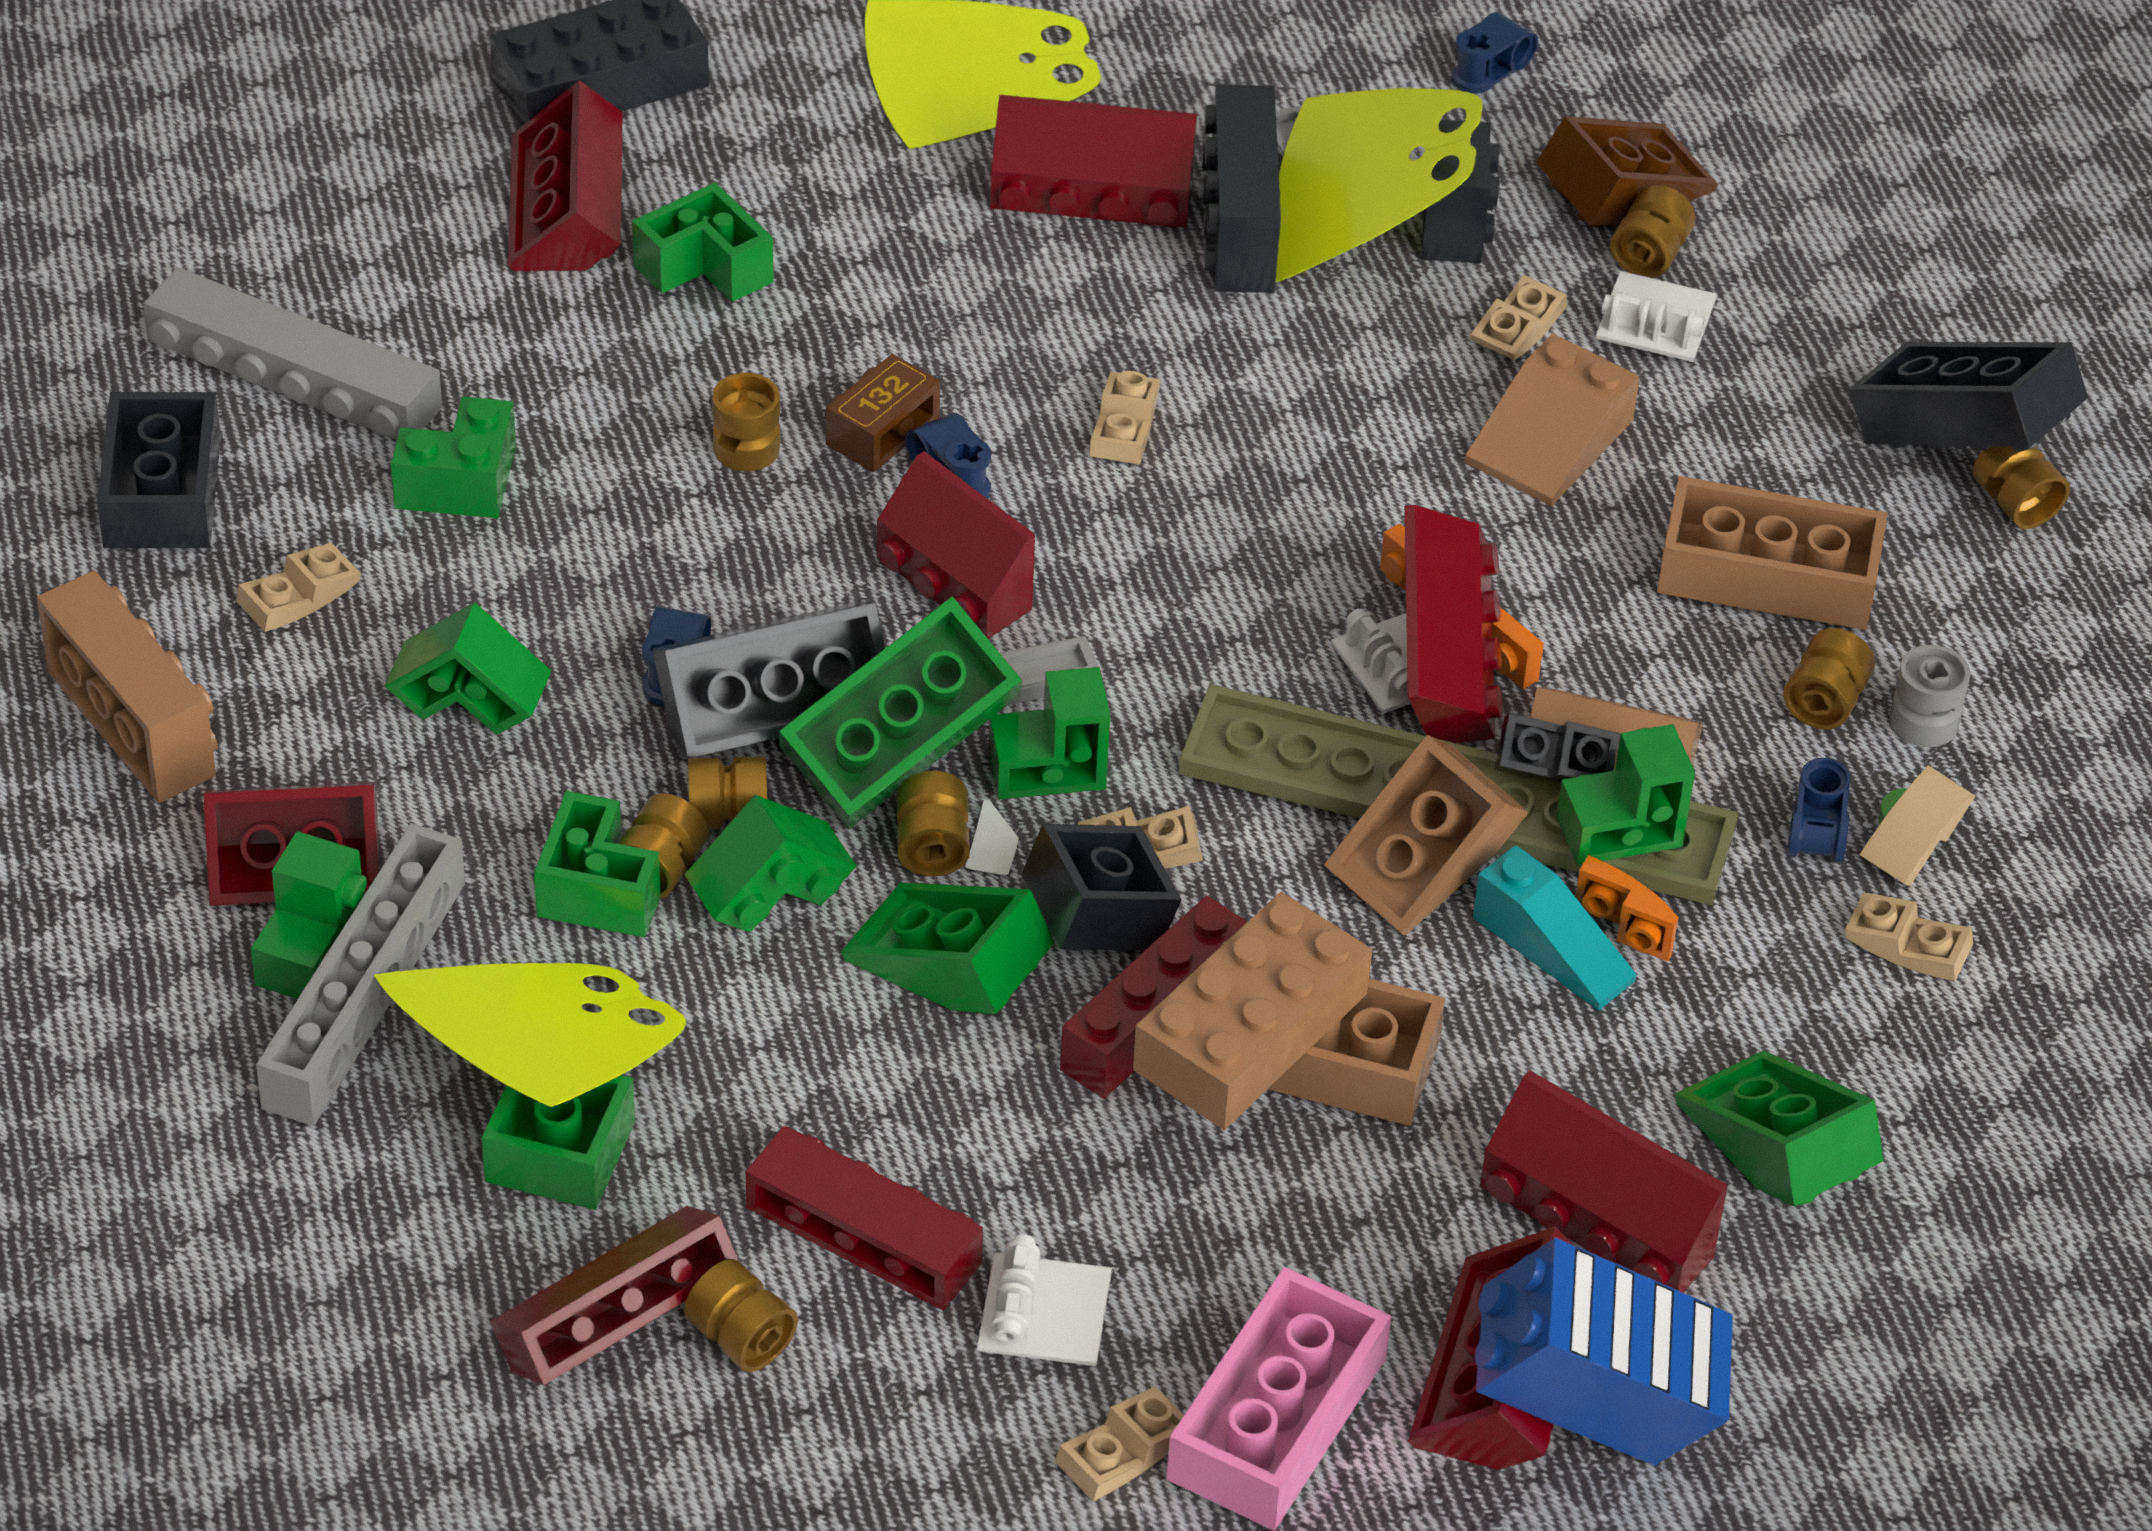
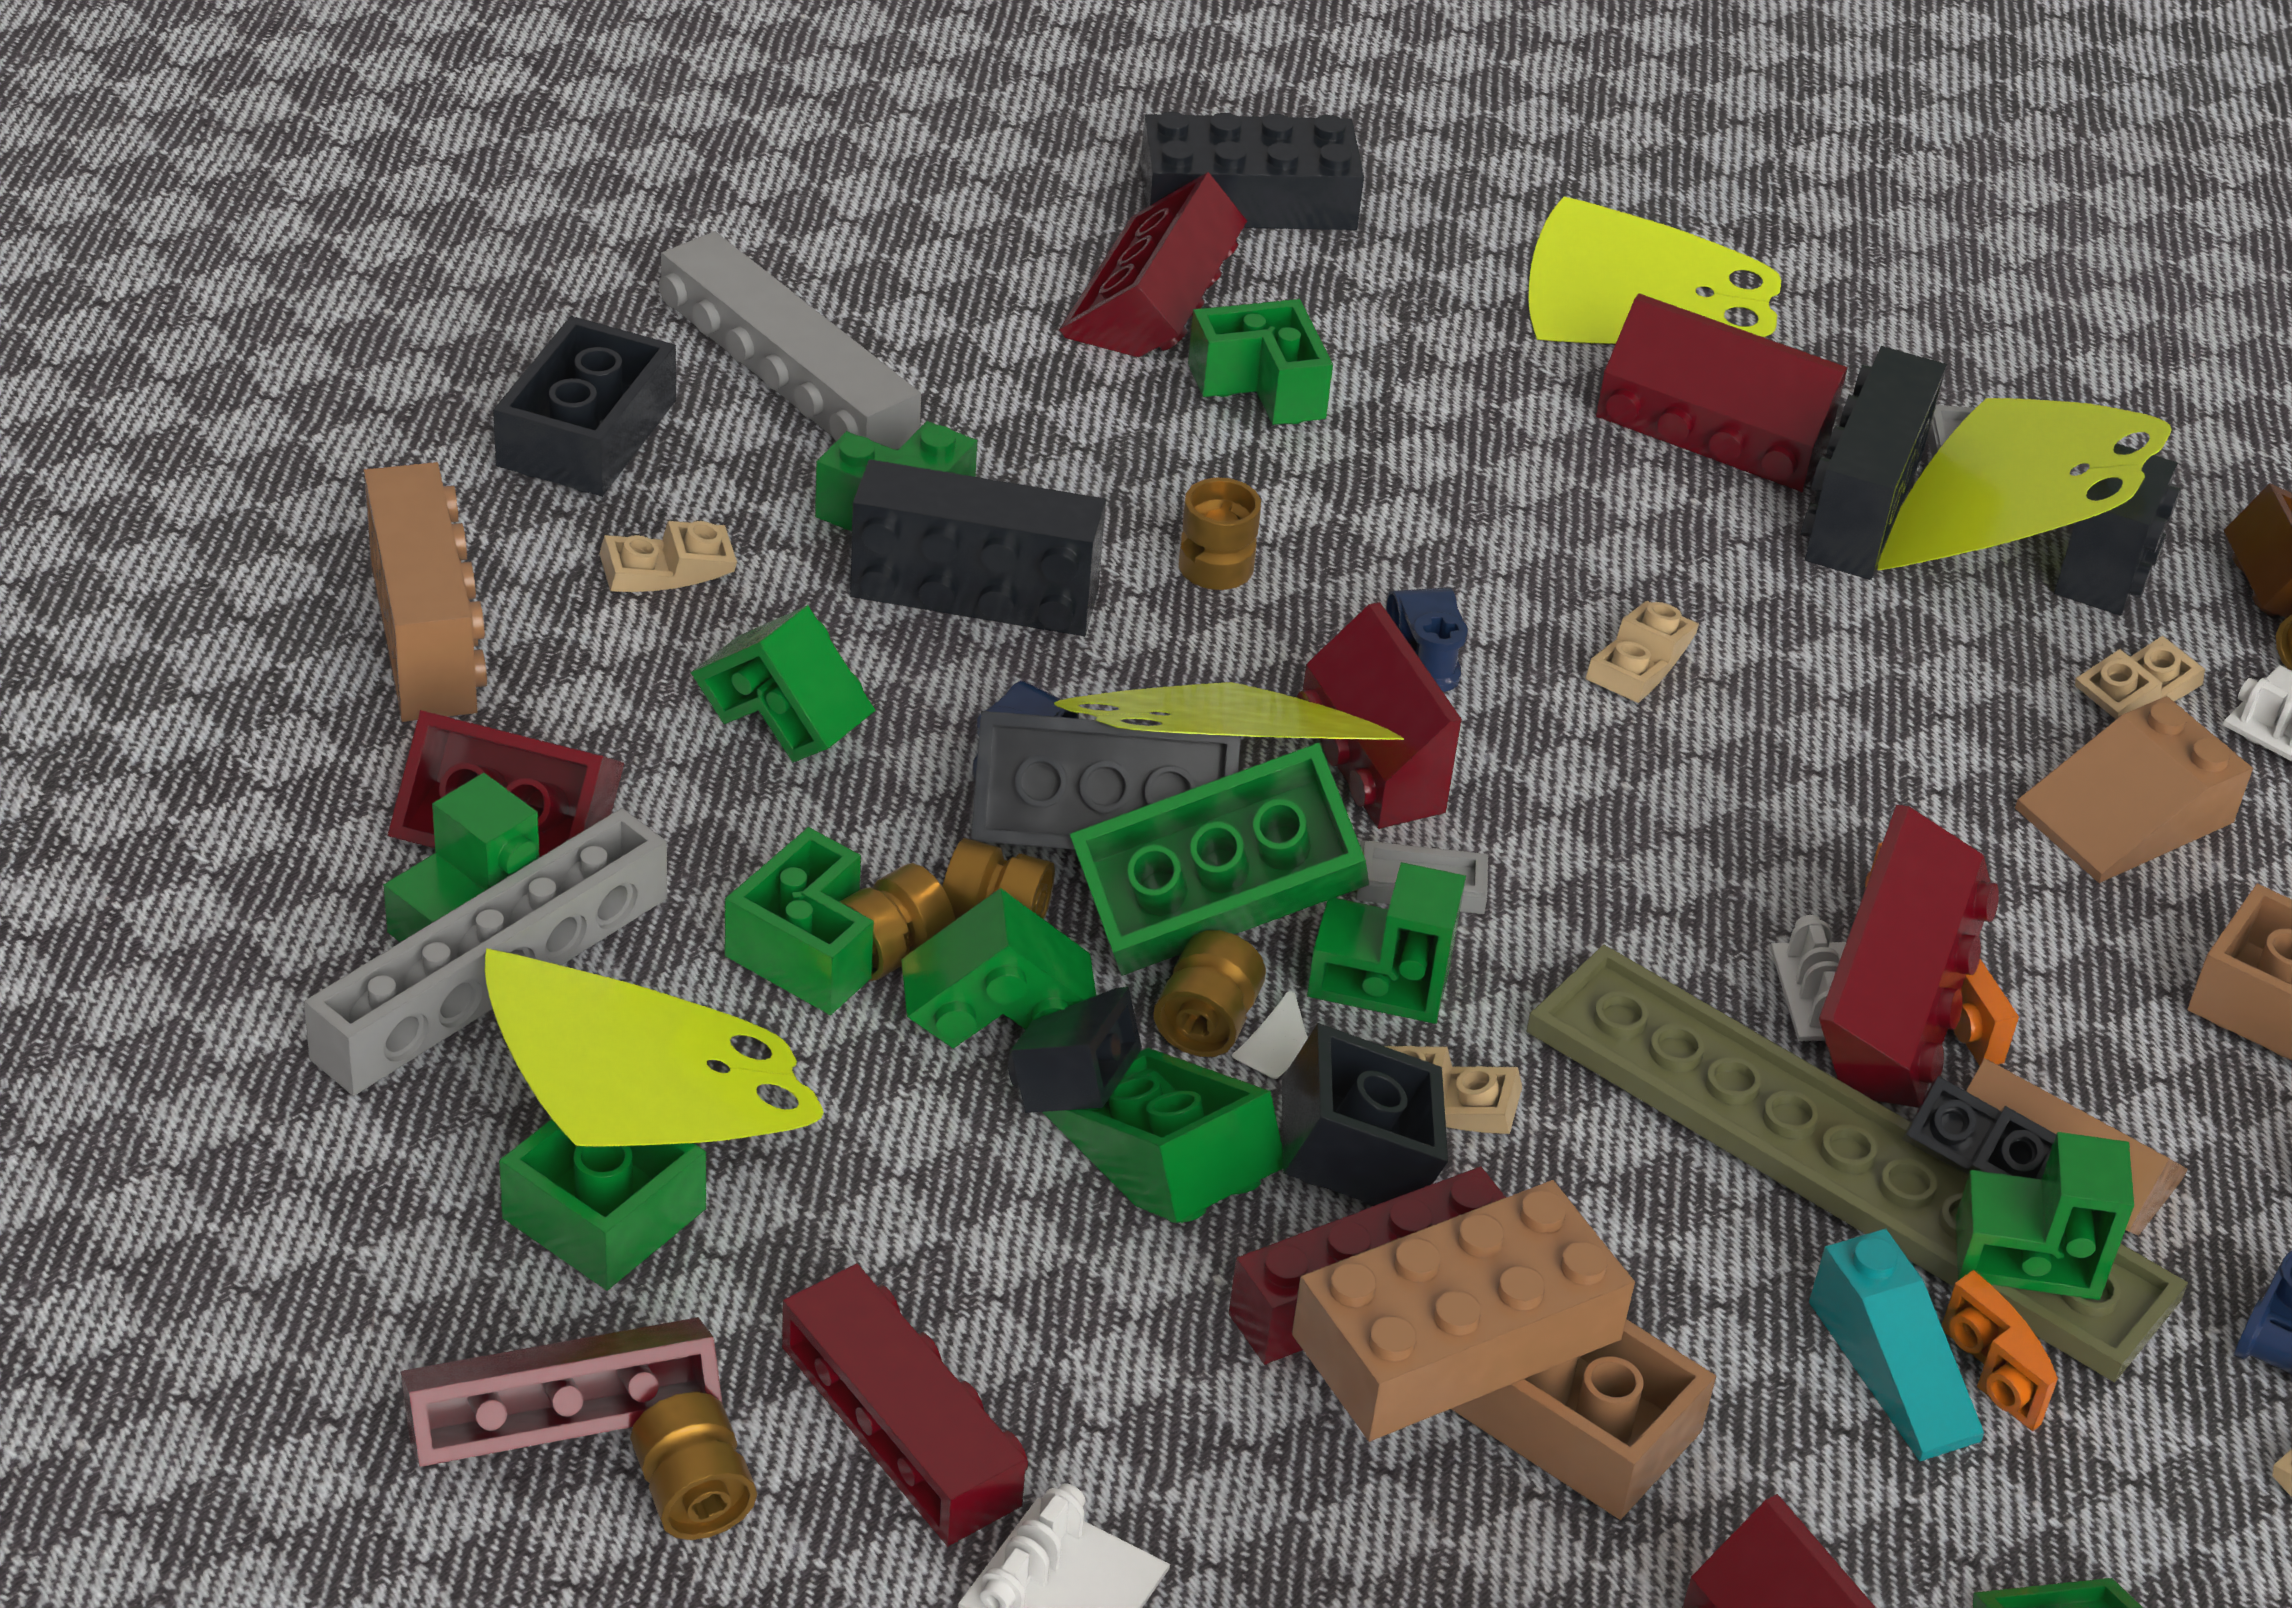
camera: 20 degrees right, 5 degrees down
reddish brown brick [825,353,940,473] -> none
medium nougat slope [1324,735,1529,935] -> none
dark blue piece [1451,12,1538,94] -> none
none -> black brick [850,459,1106,637]
none -> black slope [1008,987,1142,1113]
none -> neon yellow piece [1054,682,1404,740]

